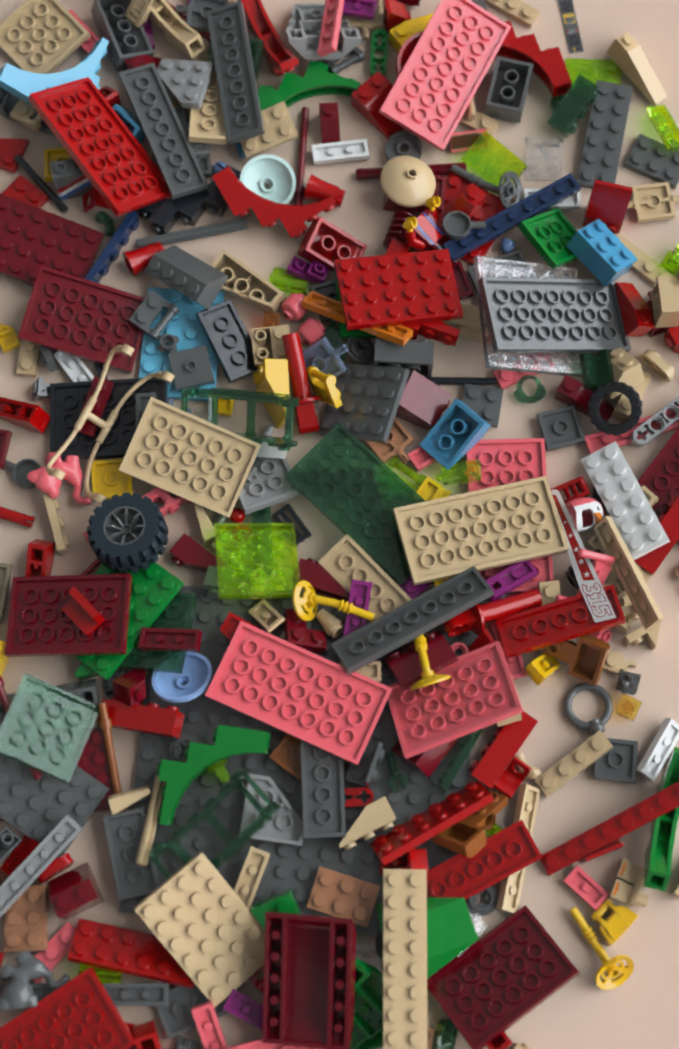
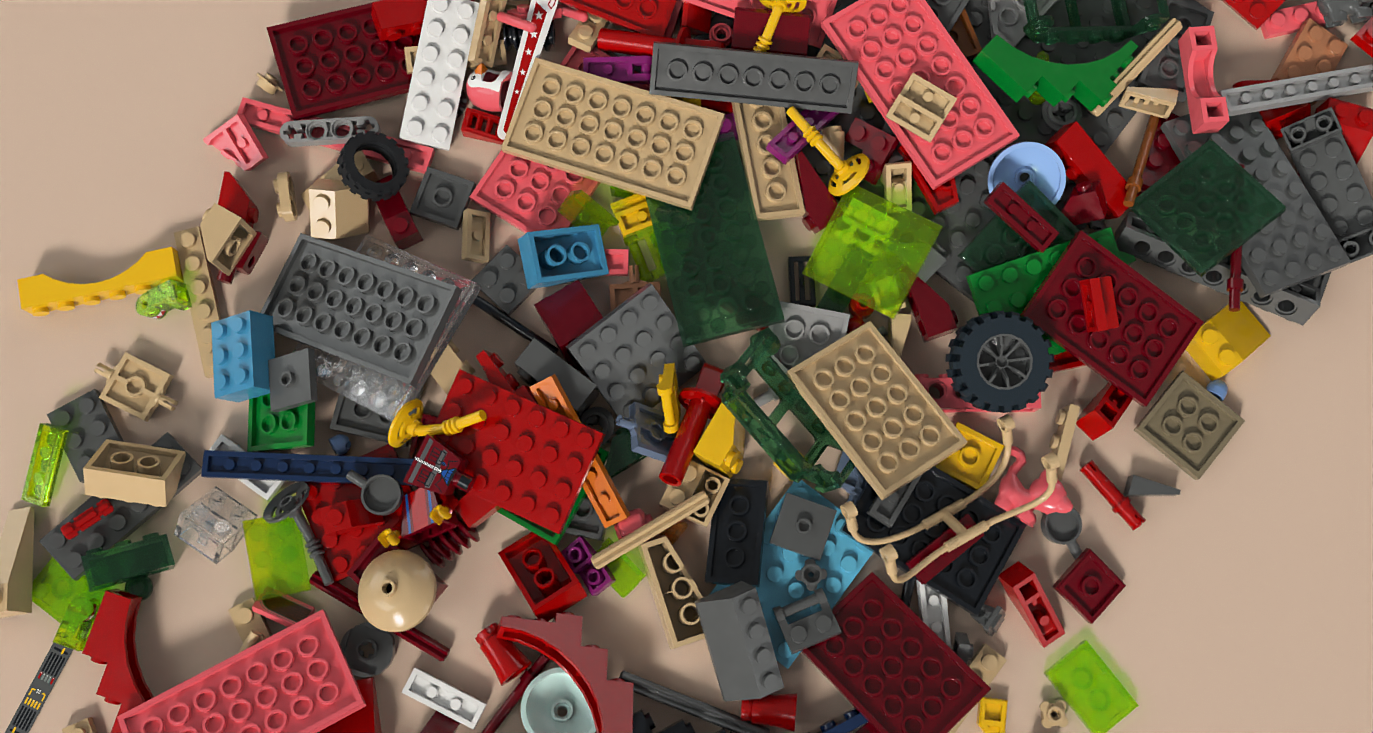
camera: 150 degrees left, 5 degrees up
dark red slope [49,862,105,920] -> none
coral head [298,318,327,346] -> none
dark grey brick [484,56,533,123] -> none
clear green piece [514,375,546,404] -> none
clear green panel [579,348,614,391] -> none
red slope [582,179,633,234] -> none
red slope [614,282,655,337] -> none
none -> clear neon green leg [53,597,100,651]
none -> red axle [60,498,114,540]
none -> tan slope [83,439,186,507]
none -> dark grey plate [268,348,318,412]
none -> yellow dish [388,398,487,448]
none -> dark red torso [403,434,475,495]
none -> tan plate [462,209,491,264]
none -> tan axle [590,491,710,569]
none -> tan slope [886,73,957,143]
none -> coral arch [1178,26,1230,134]

